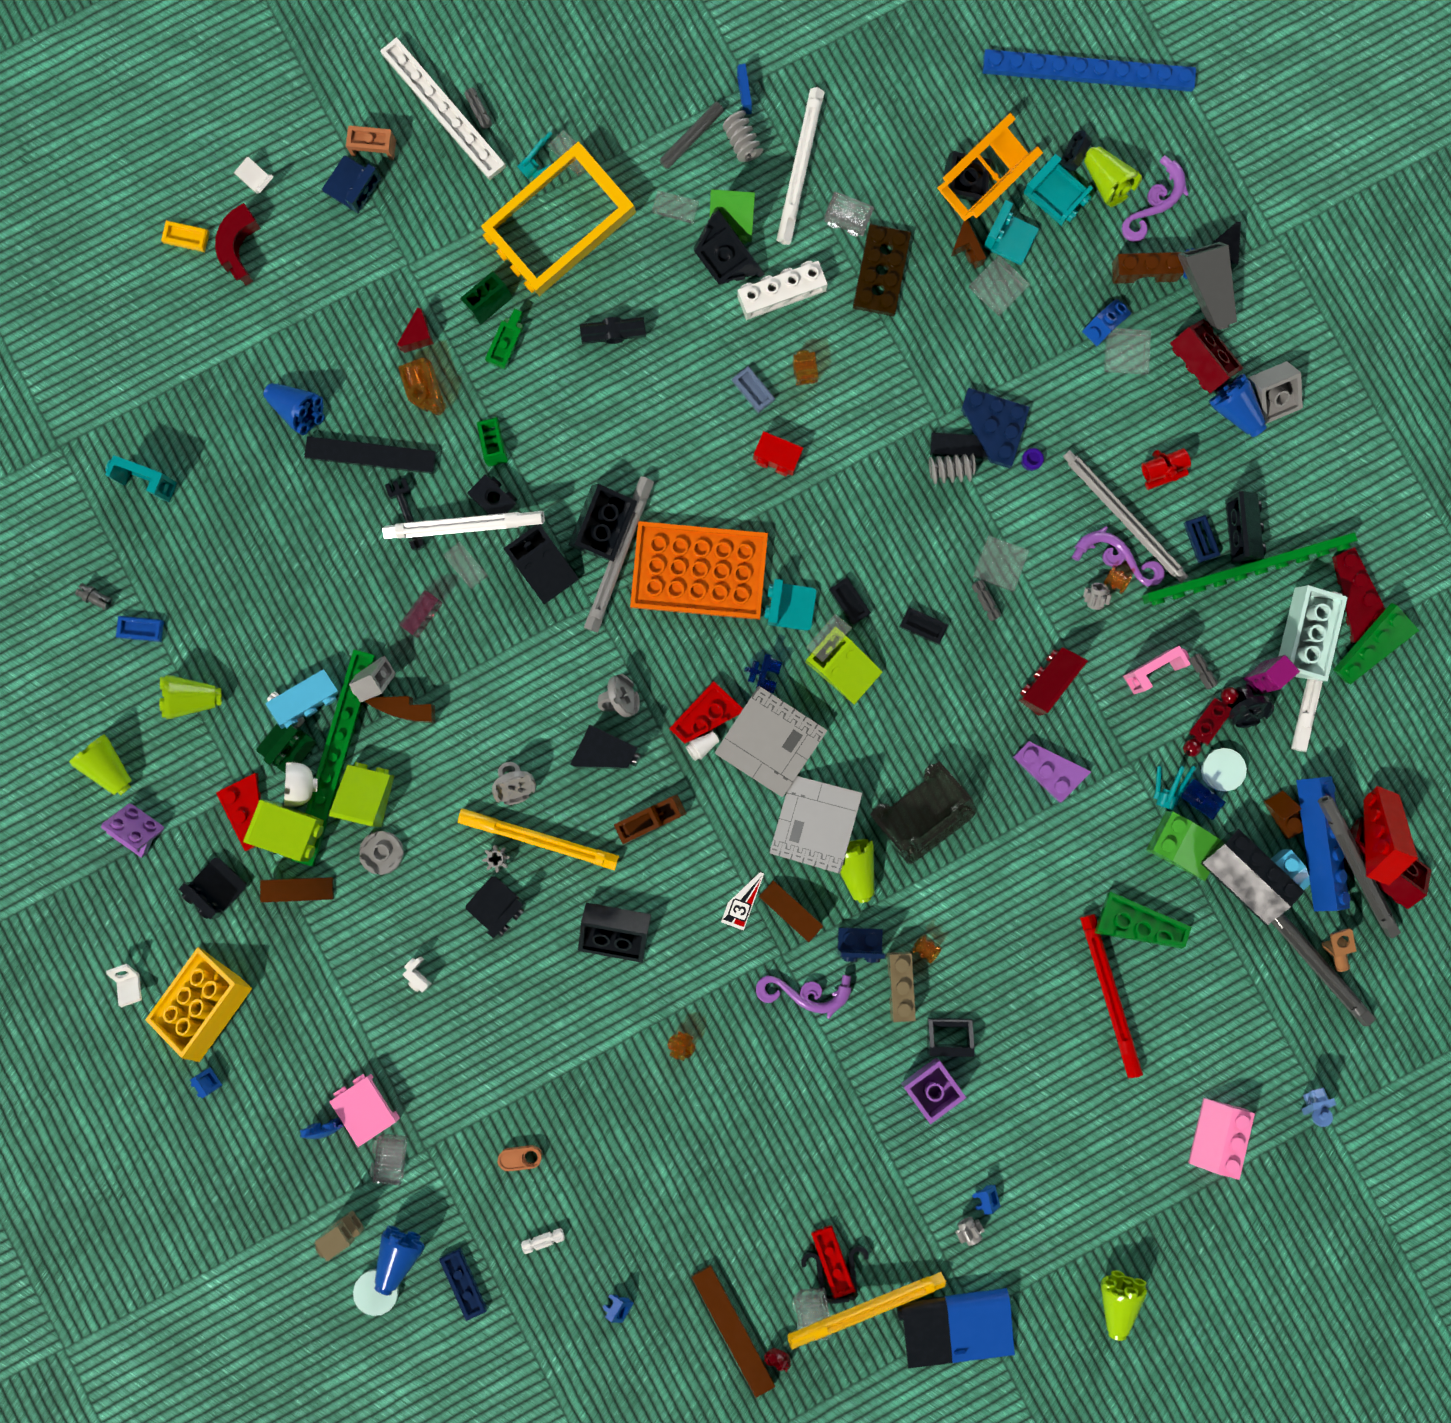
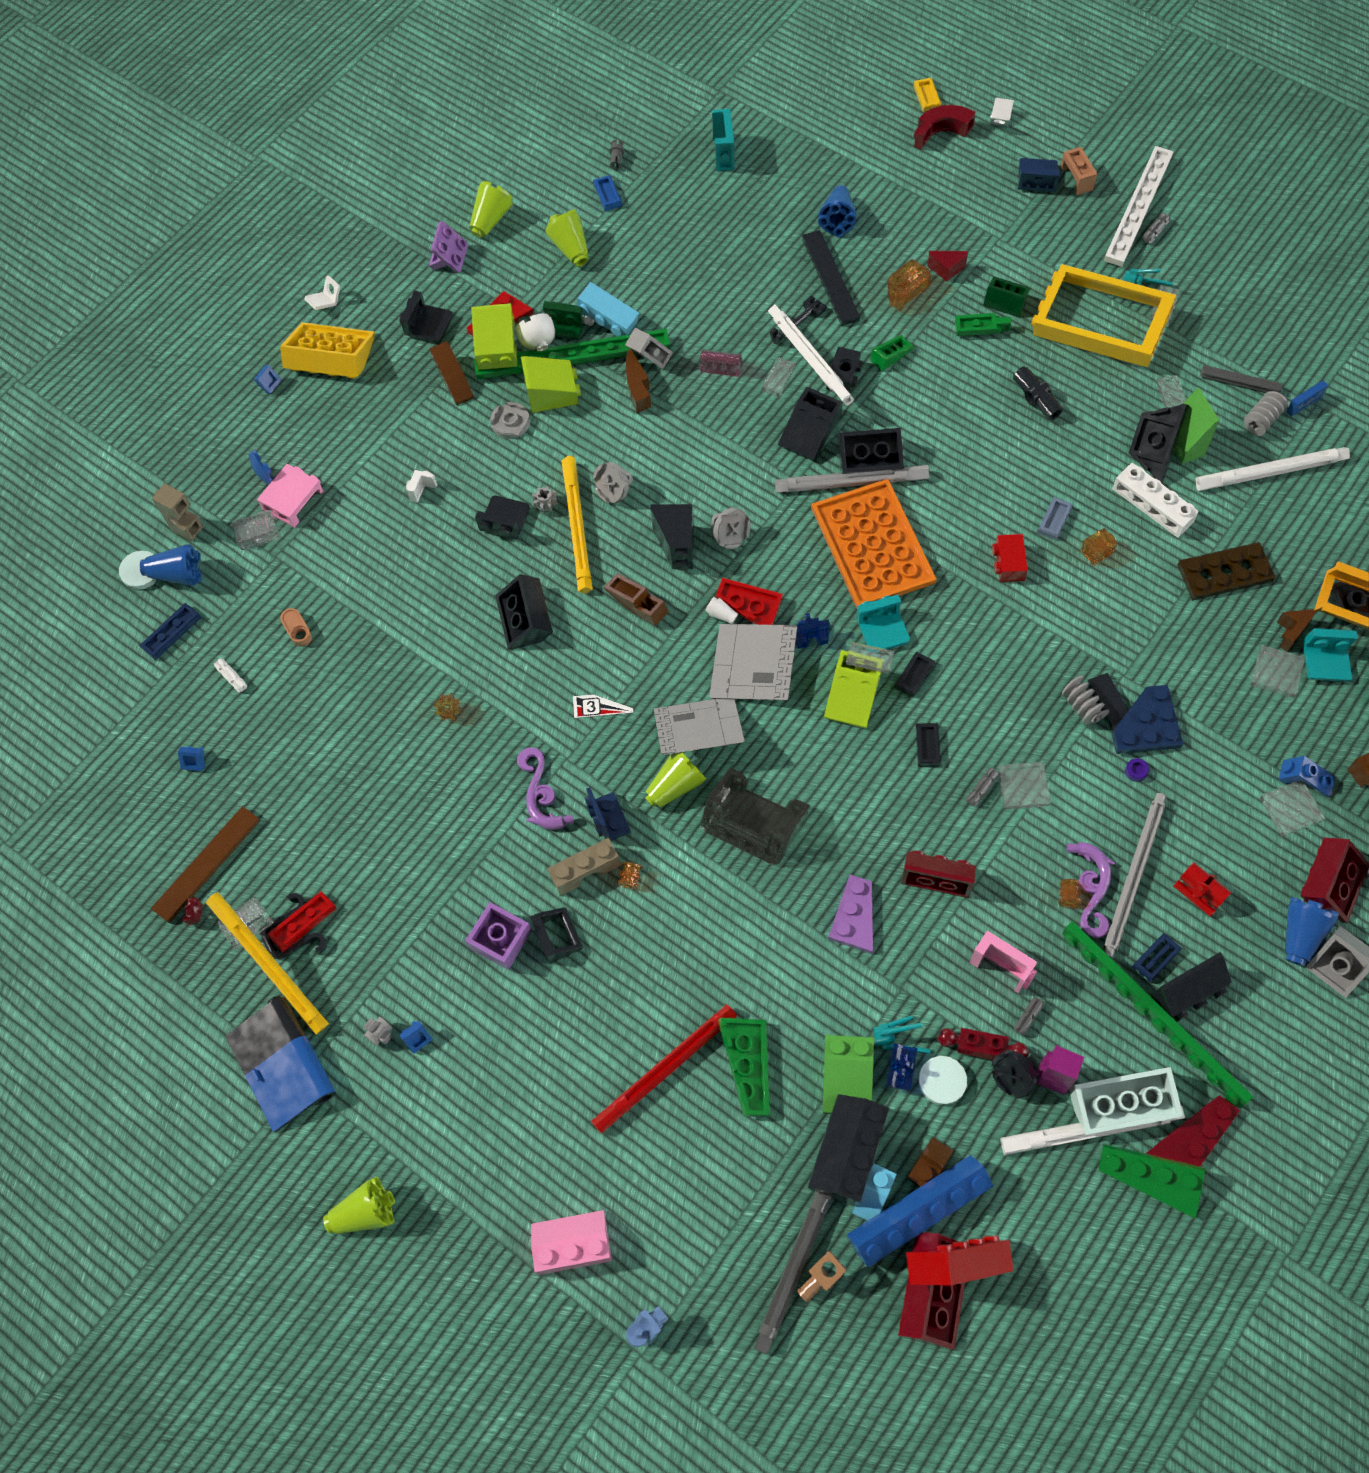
camera: 75 degrees right, 20 degrees down
reddish brown slope [759,880,823,942] -> none
clear brick [824,191,874,237] -> none
light grey gear [1083,583,1111,610] -> none
dark grey piece [1318,795,1401,939] -> none

